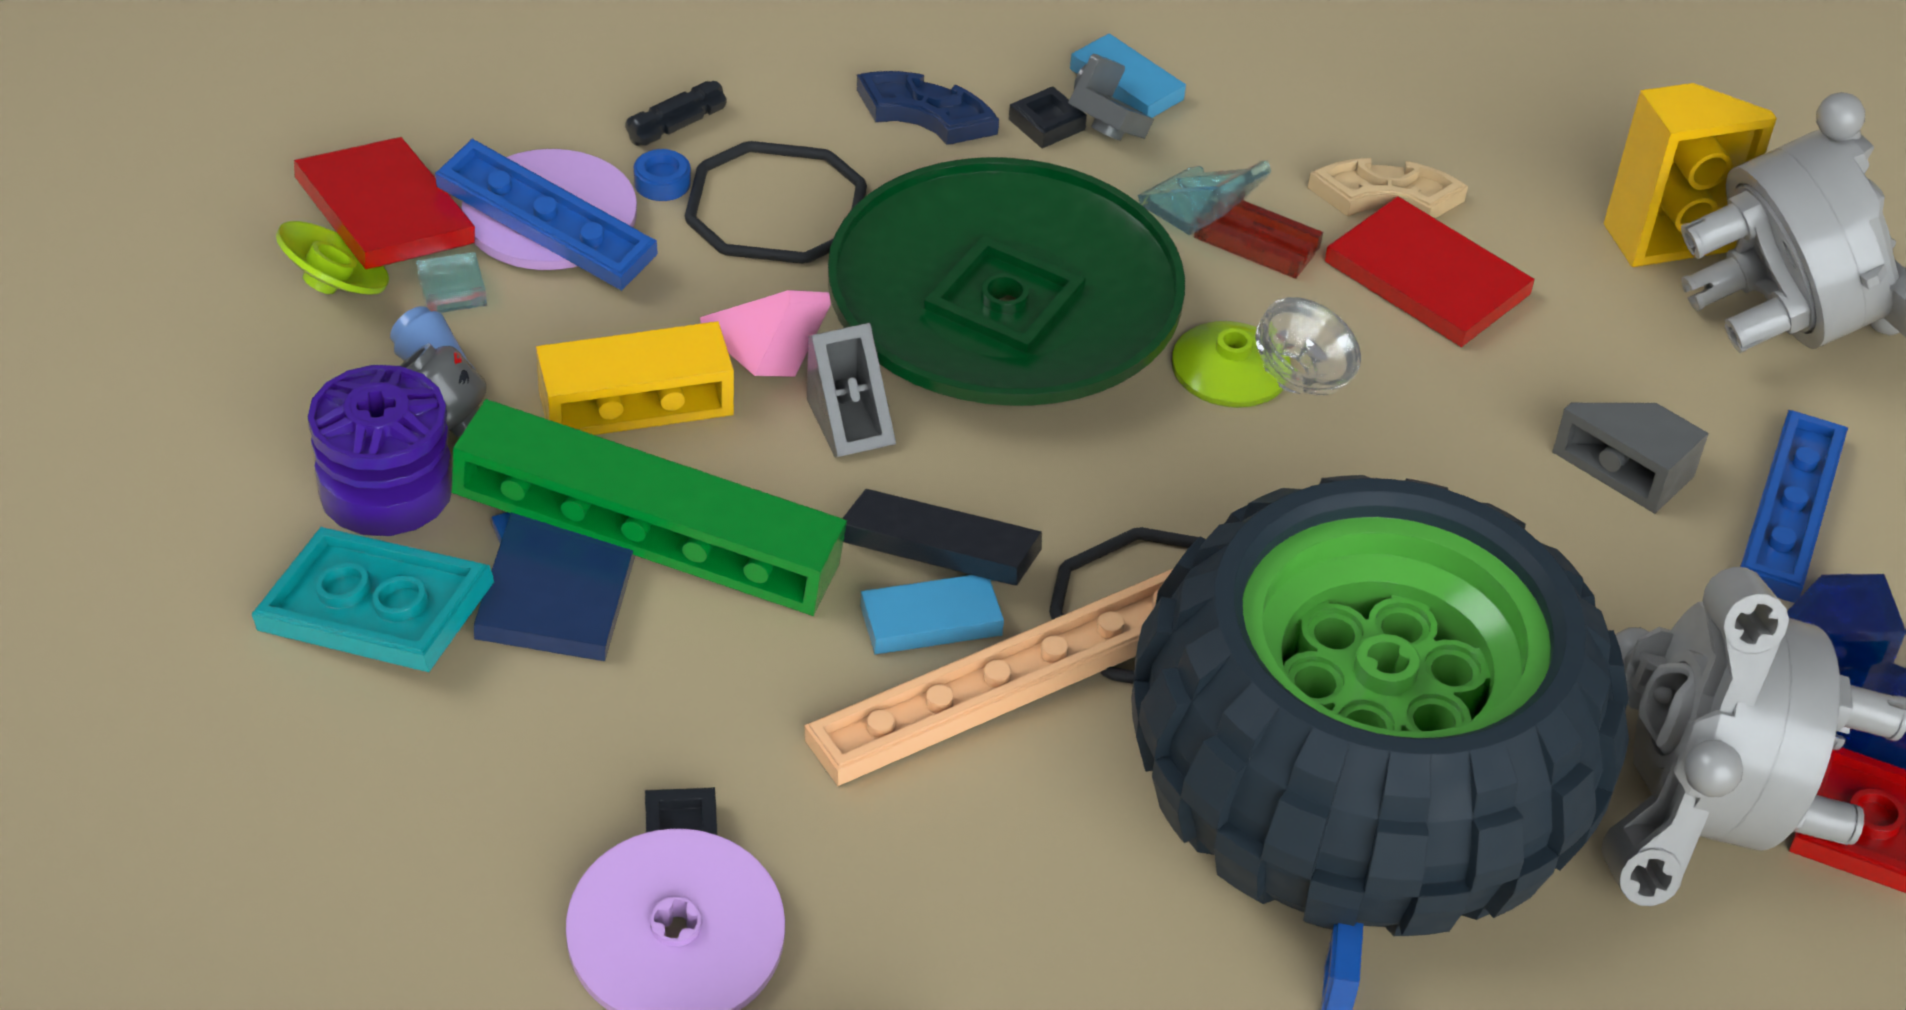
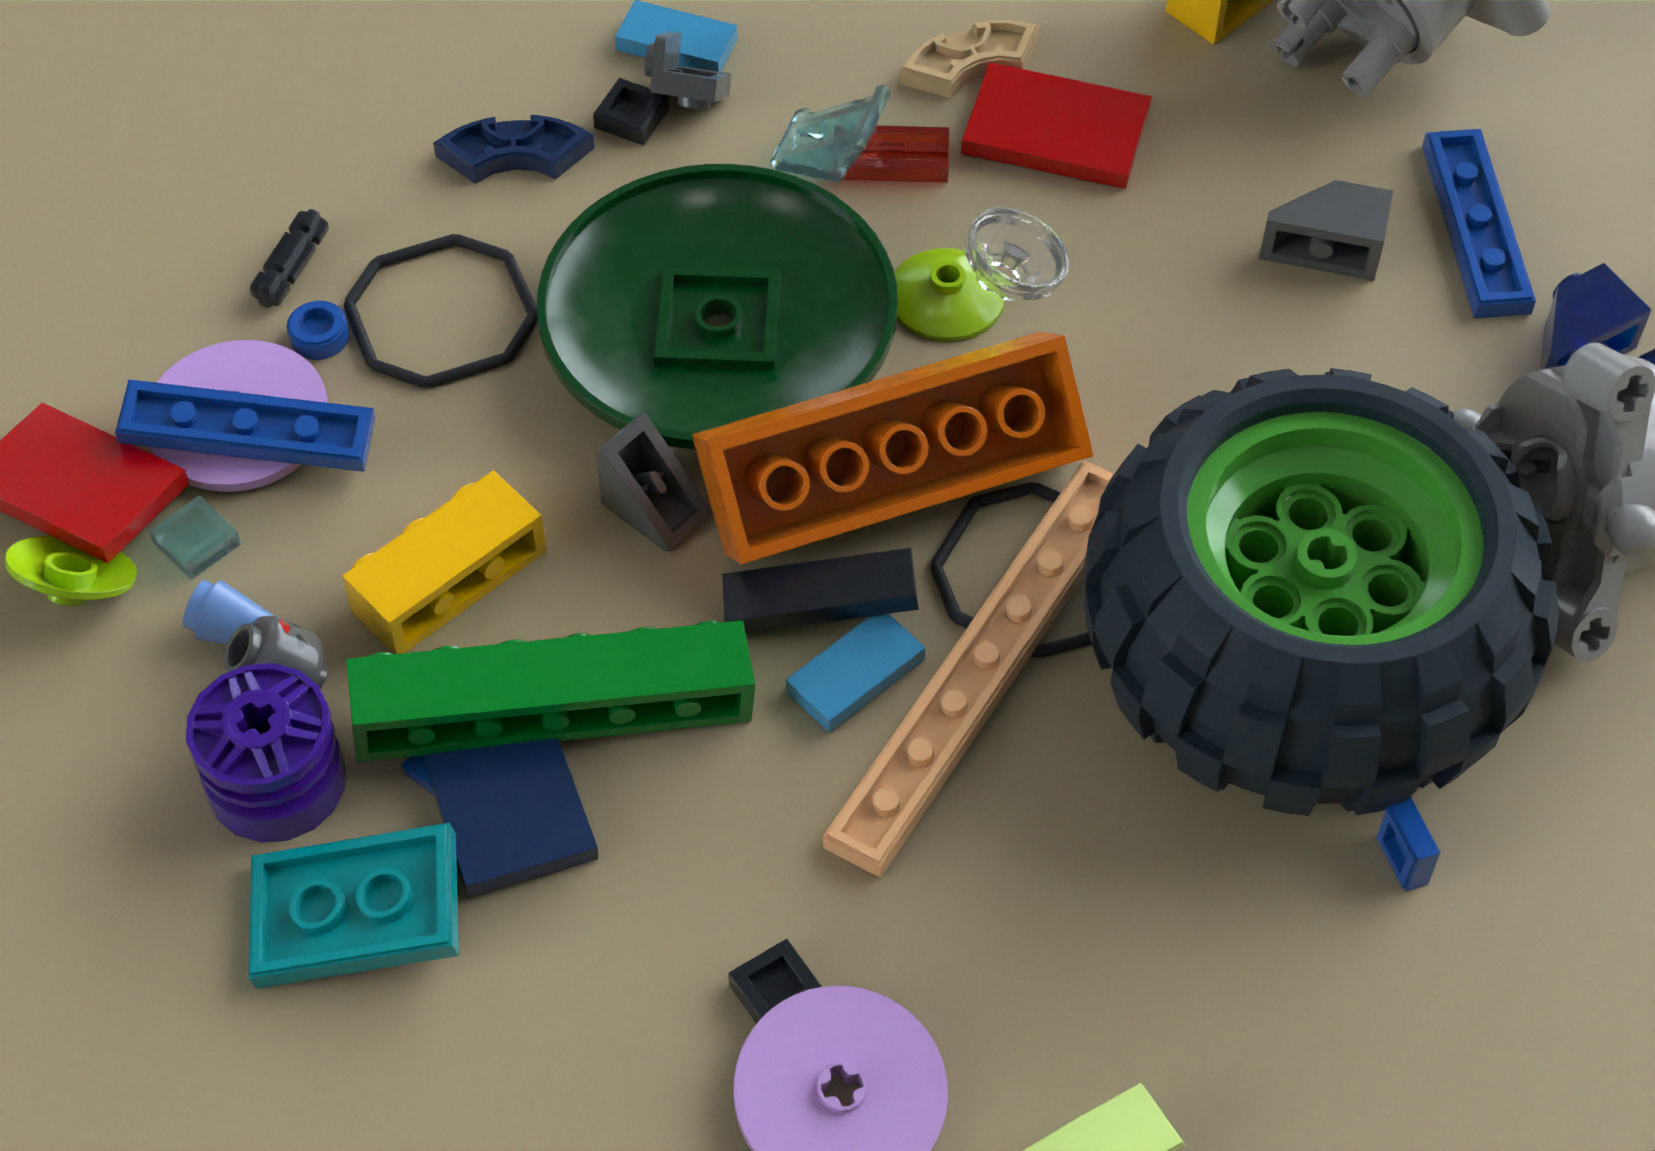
camera: 25 degrees left, 10 degrees up
bright pink slope [700,290,831,377] -> none
none -> orange brick [692,331,1094,565]

